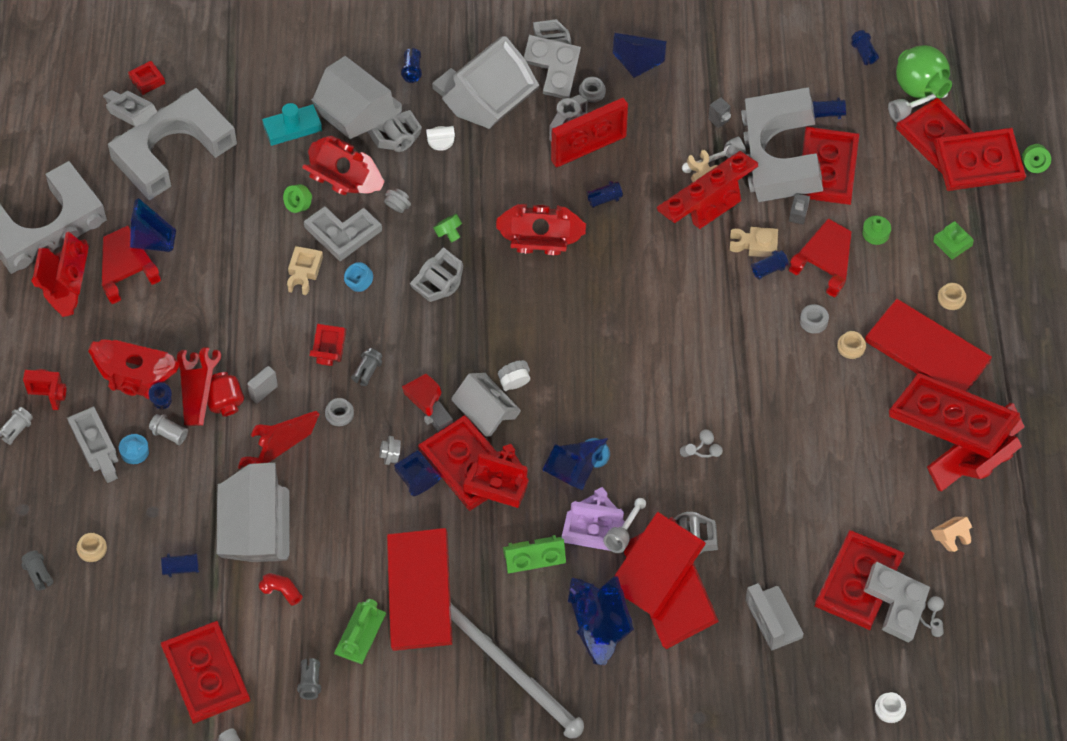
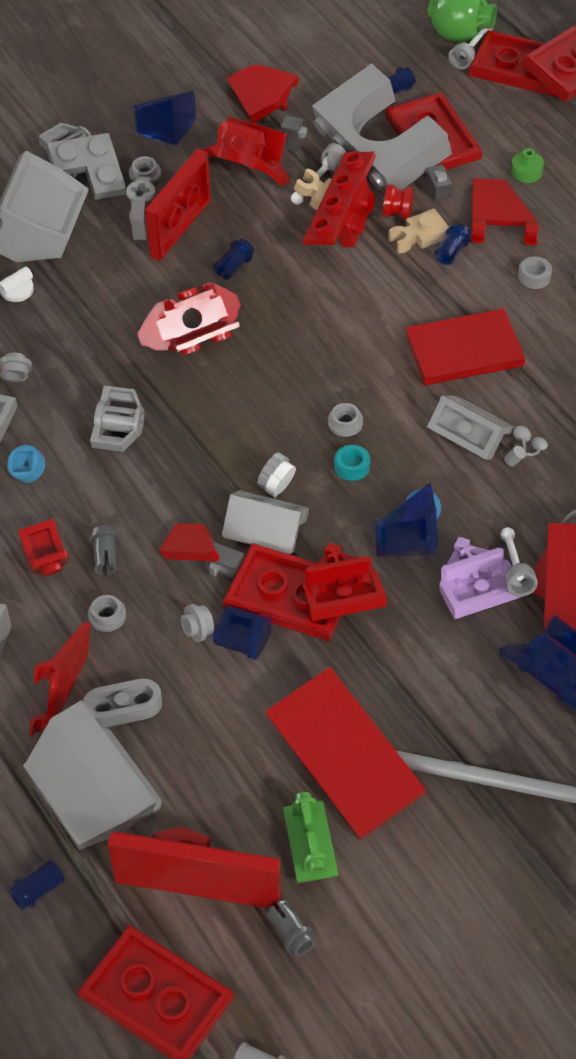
camera: 30 degrees left, 5 degrees down
bright green tile [433,214,462,242] -> none
bright green hinge [503,535,566,573] -> none
clear blue pin [851,30,879,65] -> none
none -> light grey plate [83,679,162,728]
none -> red tile [107,831,282,910]
none -> red piece [202,116,291,187]
none -> red slope [227,64,299,123]
none -> light grey plate [328,403,363,437]
none -> teal tile [334,445,370,481]
none -> red wheel [383,184,414,219]
none -> red tile [406,308,525,386]
none -> light grey panel [427,395,515,460]

